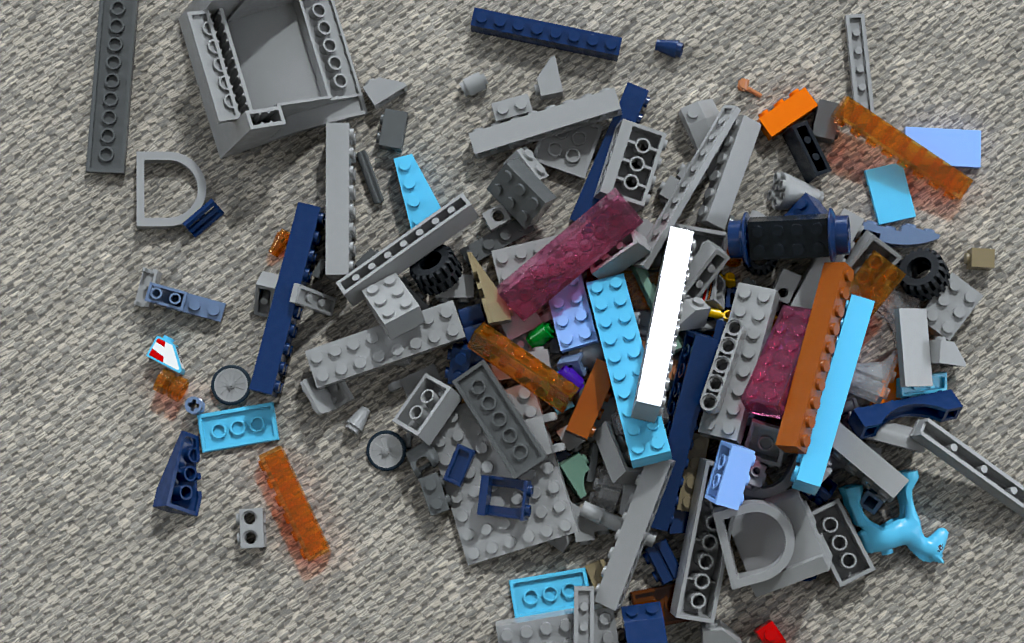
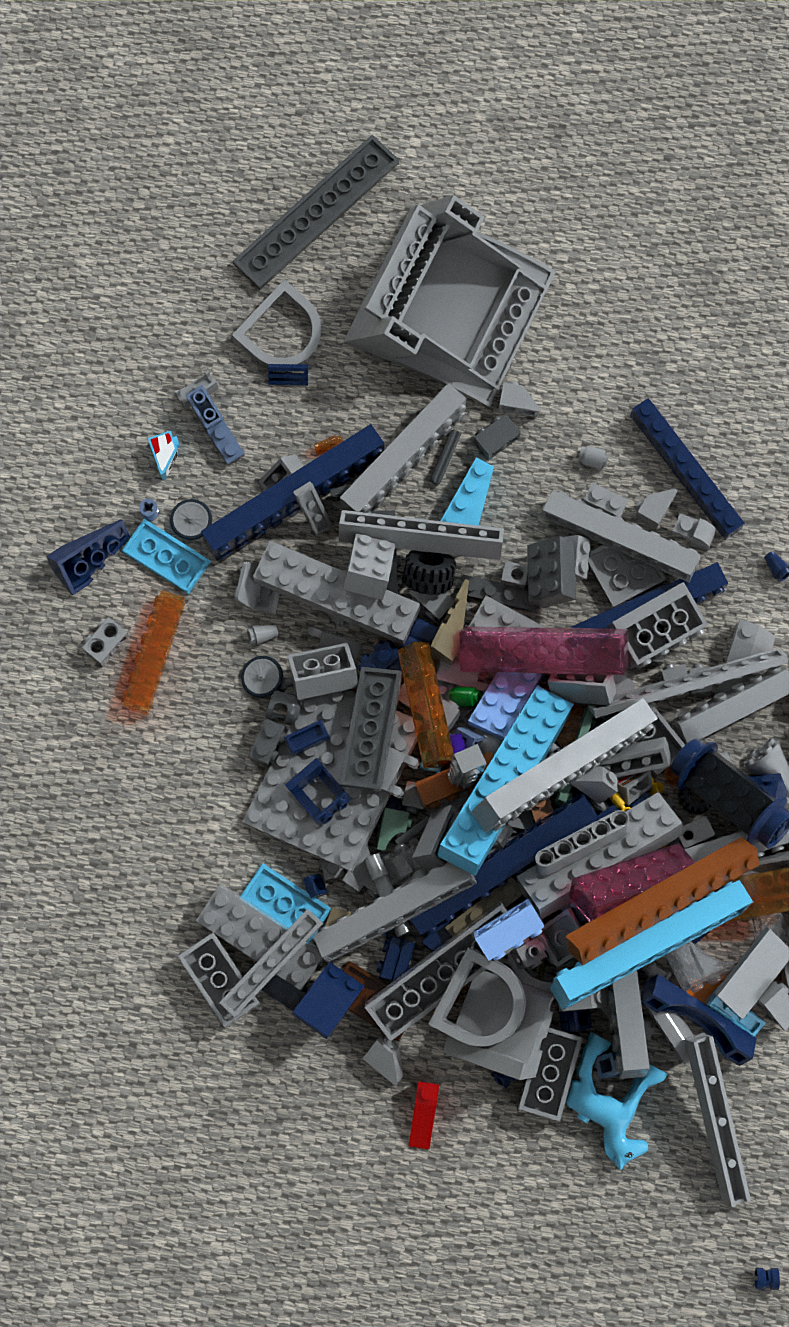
camera: 40 degrees right, 5 degrees down
clear orange wheel [153,368,190,402] -> none
none -> dark blue plate [303,874,328,898]
none -> light grey brick [447,744,486,789]
none -> light grey brick [672,513,716,552]

